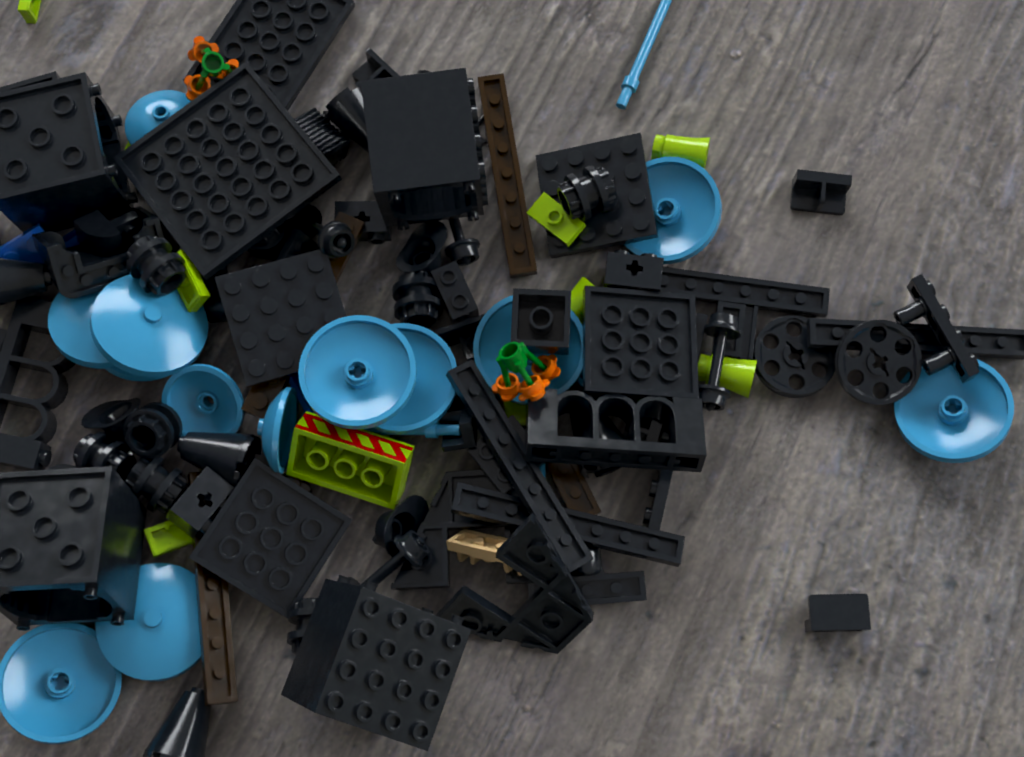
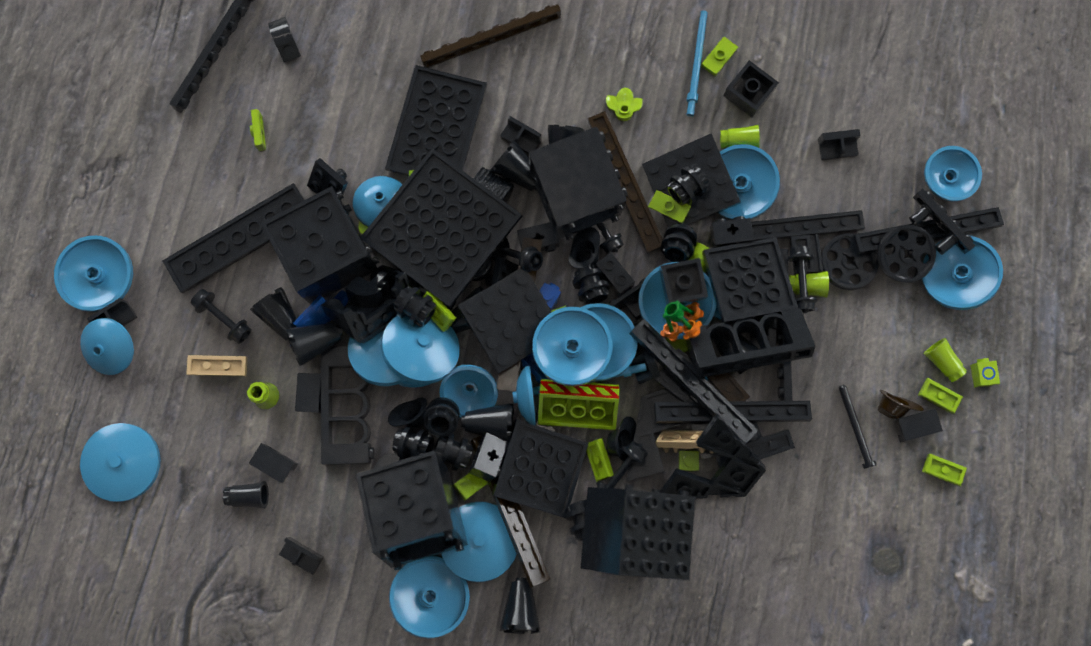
camera: 15 degrees left, 5 degrees up
plant [184,36,239,101] -> none
none -> black plate [307,158,348,200]
none -> blue brick [540,283,561,310]
none -> lime plate [586,438,614,482]
none -> lime plate [606,87,643,121]
none -> black piece [661,223,697,262]
none -> lime plate [678,451,699,471]
none -> lime plate [701,36,738,77]
none -> black brick [723,60,779,118]
none -> black bar [839,385,877,469]
none -> dark brown piece [878,390,924,419]
none -> lime plate [918,378,963,414]
none -> lime plate [922,454,967,486]
none -> dark azure dish [924,146,982,202]
none -> lime plant [924,338,967,382]
none -> lime brick [970,358,1000,388]

